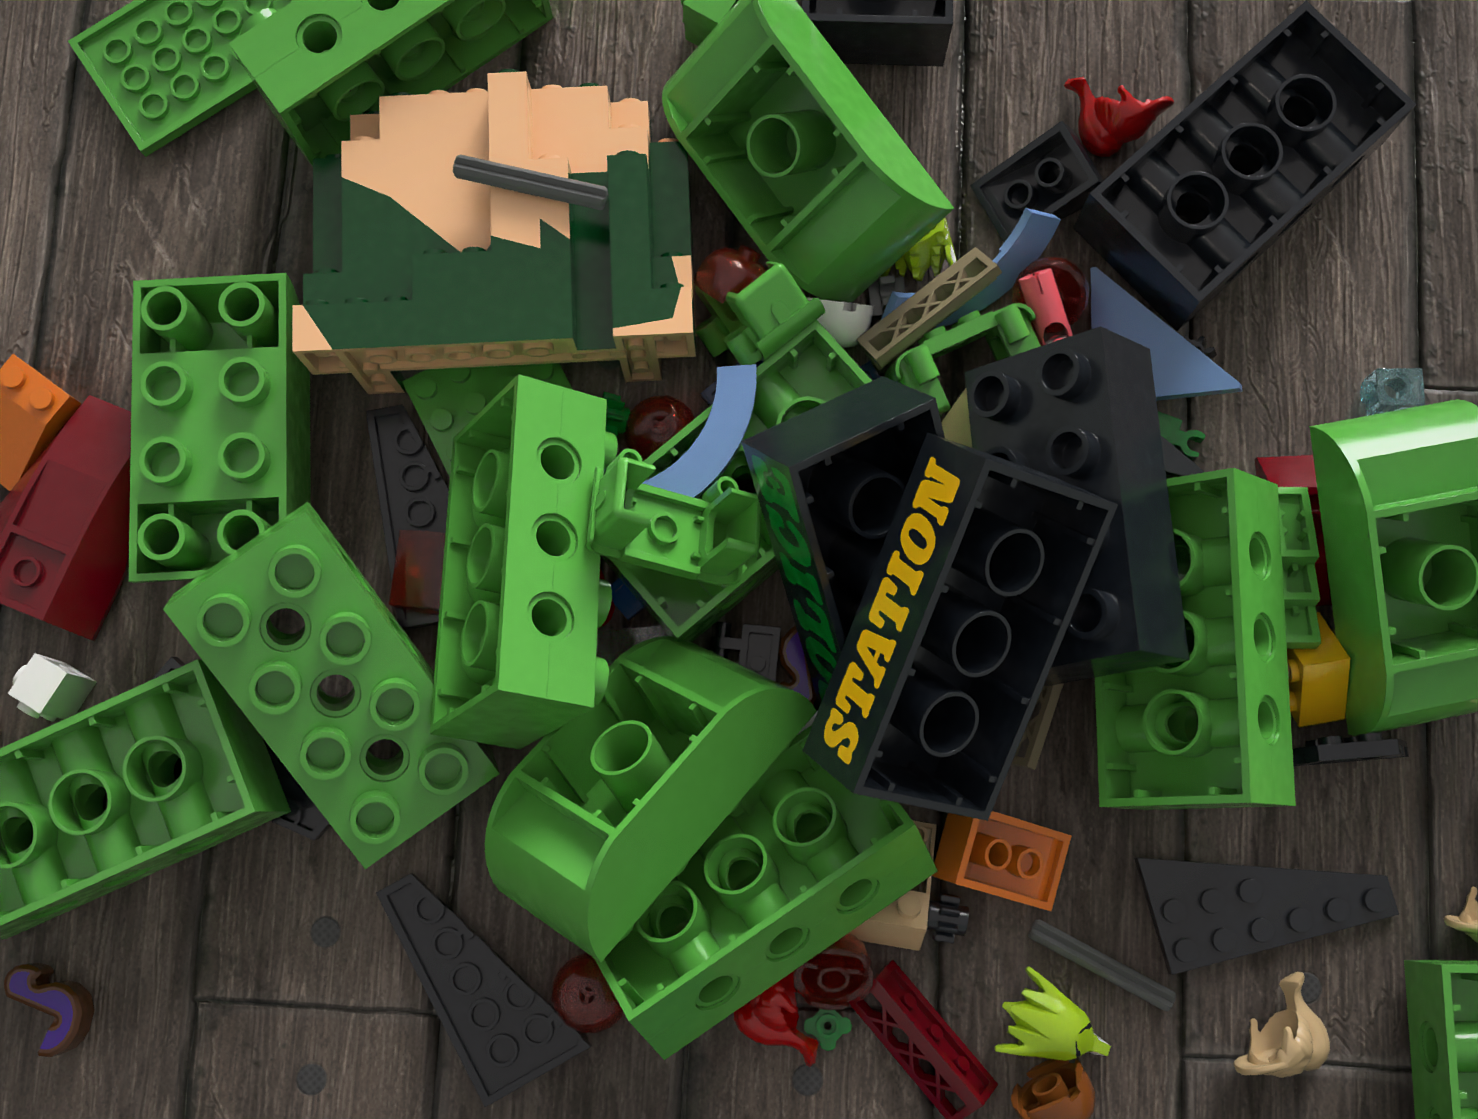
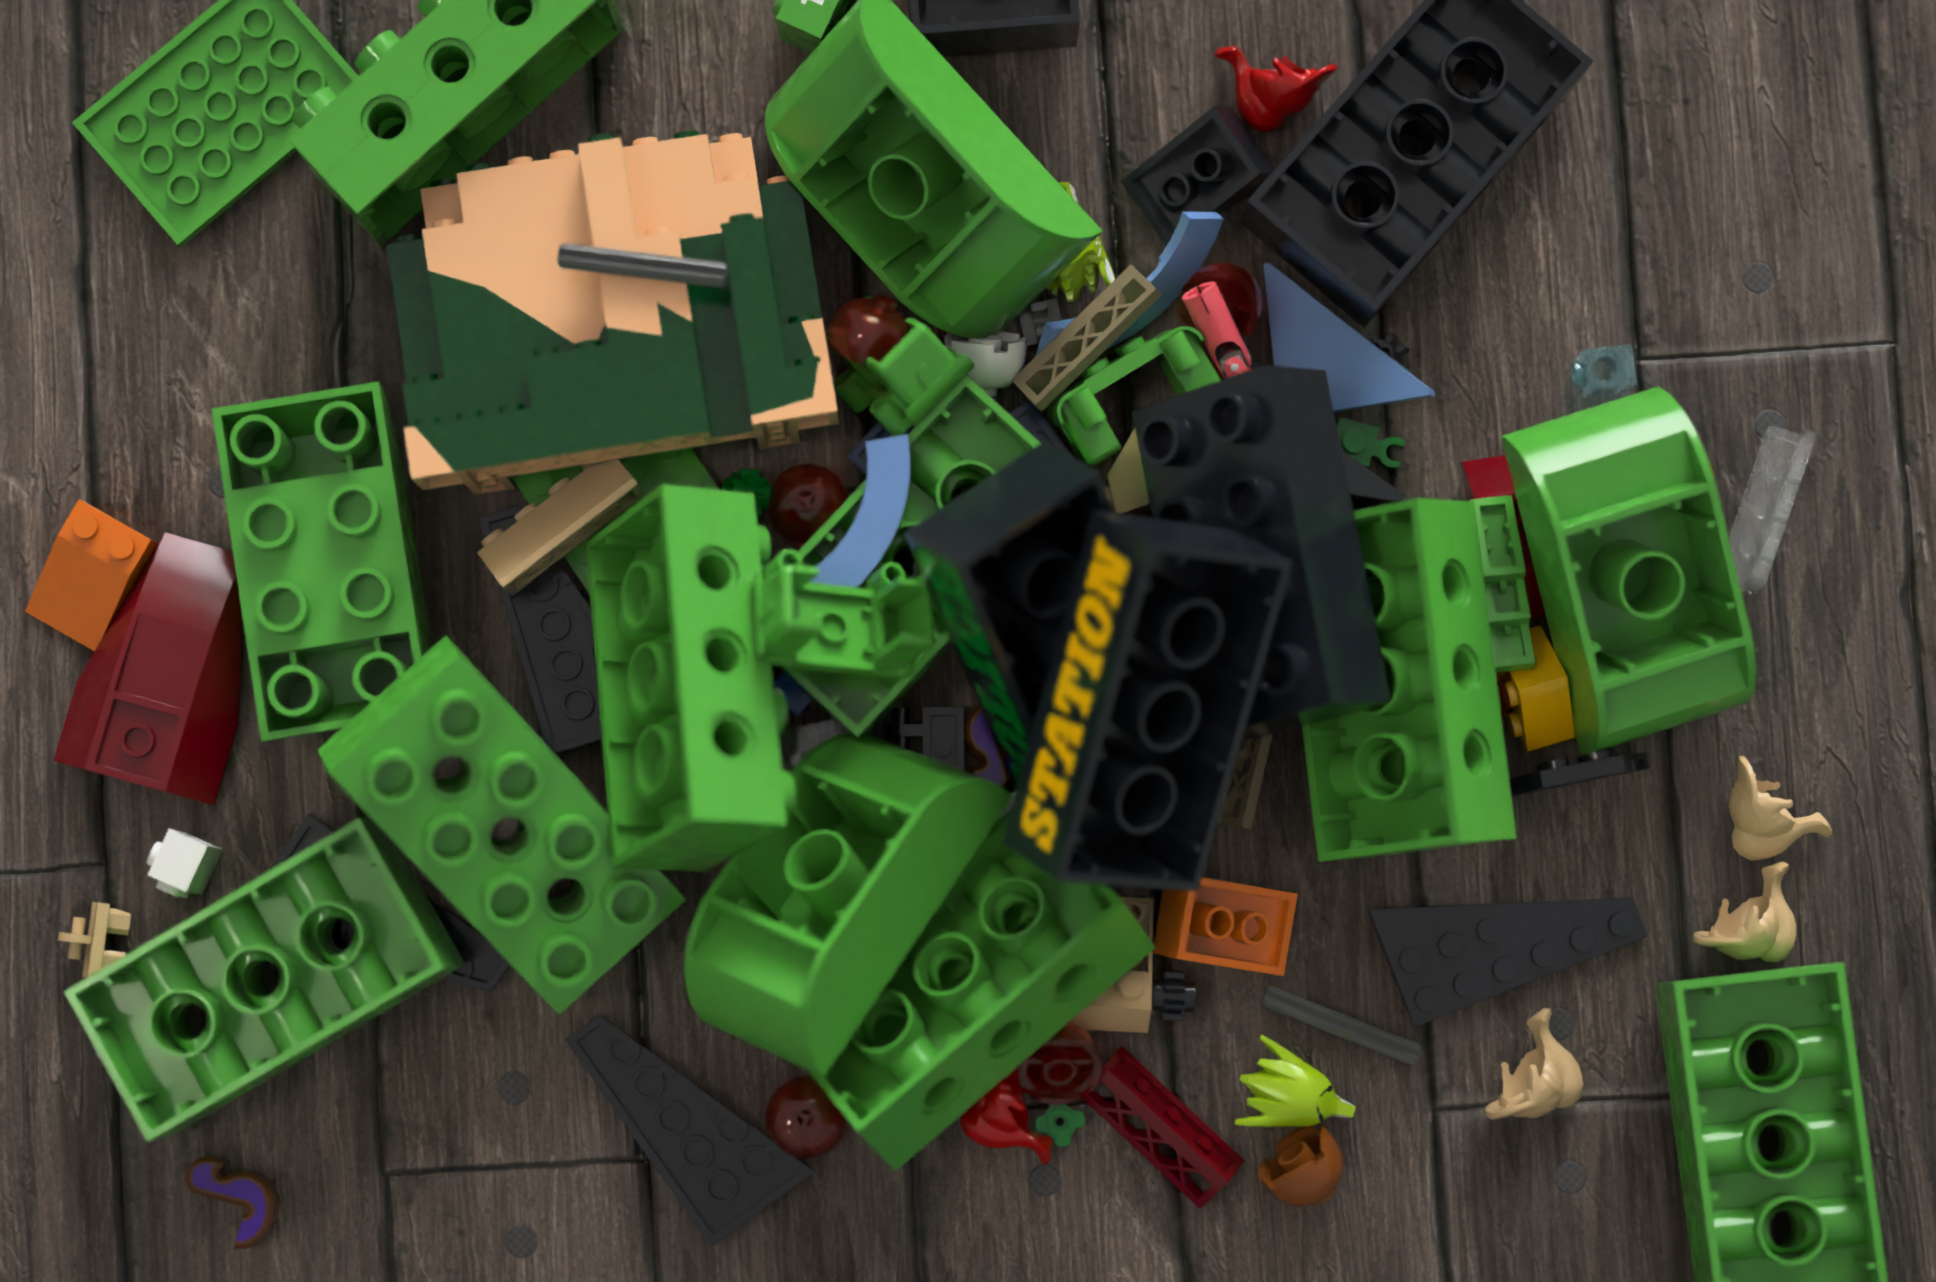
camera: 15 degrees left, 5 degrees up
clear red slope [389,530,446,612] -> none
none -> tan slope [477,459,644,596]

